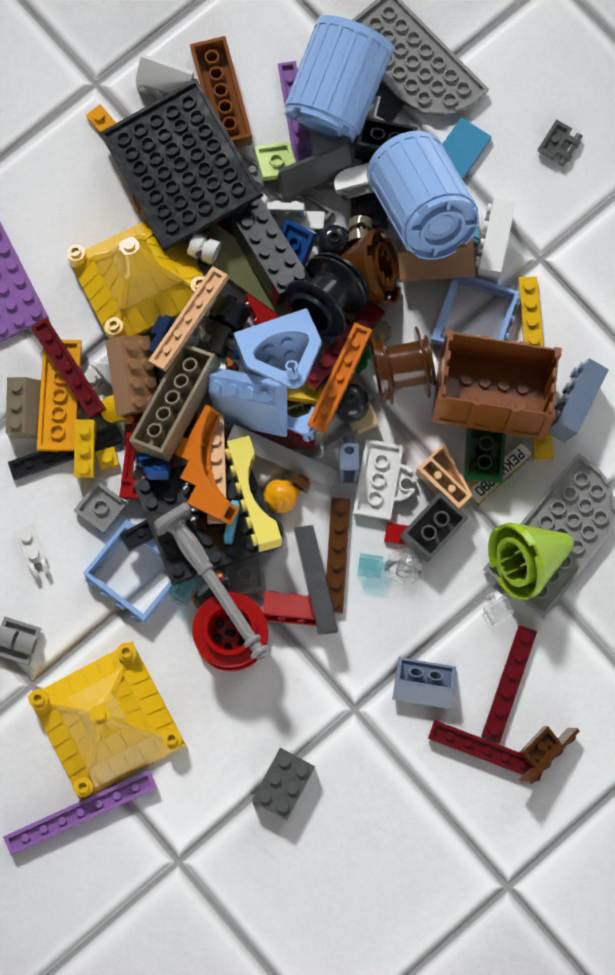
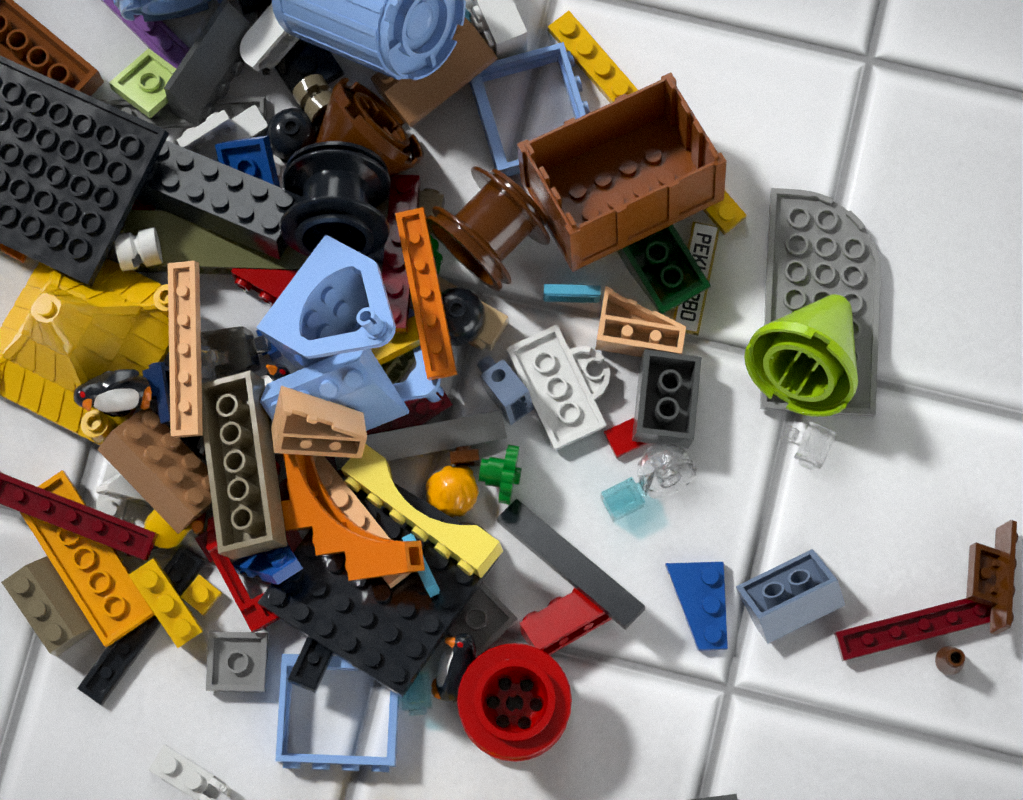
camera: 35 degrees left, 0 degrees up
light grey piece [153,502,268,661] -> none
black brick [207,294,252,334] -> none
reddish brown plate [326,497,350,614] -> none
dark red plate [481,625,537,743] -> none
sand blue brick [548,358,609,443] -> none
none -> animal [74,369,152,417]
none -> light nougat wedge [271,386,367,458]
none -> green plant [478,445,522,505]
none -> medium azure tile [543,284,601,303]
none -> blue wing [665,562,728,651]
none -> reddish brown cone [935,646,965,675]

